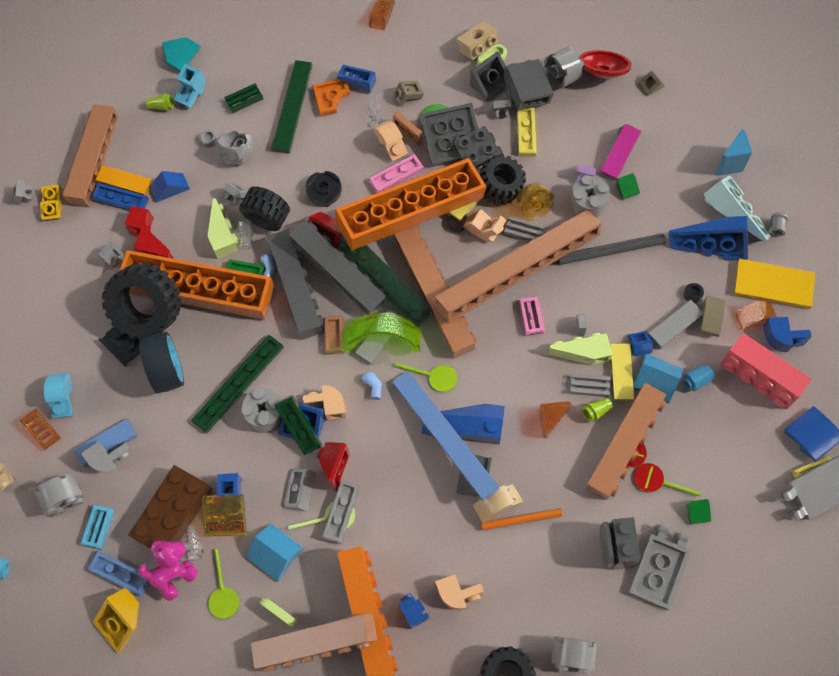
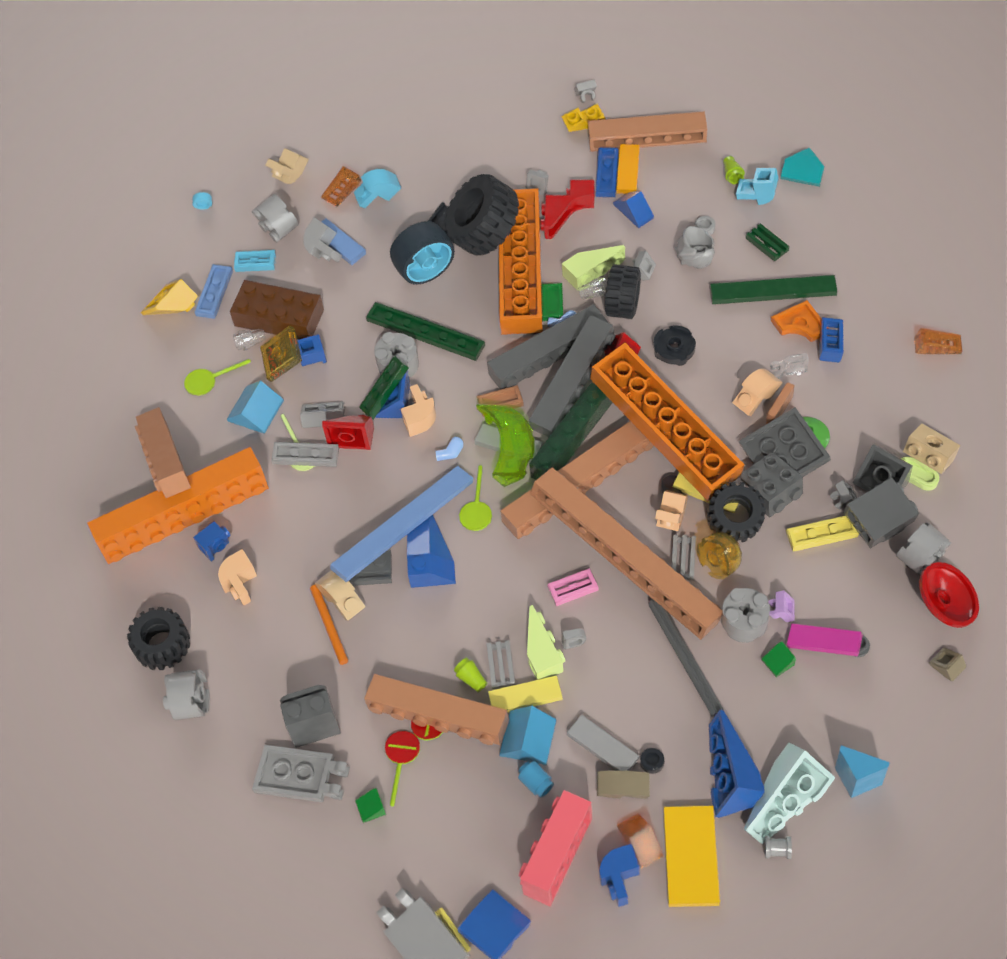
camera: 80 degrees right, 10 degrees down
dark pink animal [138,540,198,601] -> none
yellowish green tile [259,597,297,628] -> none
bright pink tile [368,154,424,193] -> none
dark tan bracket [394,81,424,106] -> none
clear orange slope [539,401,572,439] -> none
blue slope [628,331,653,356] -> none

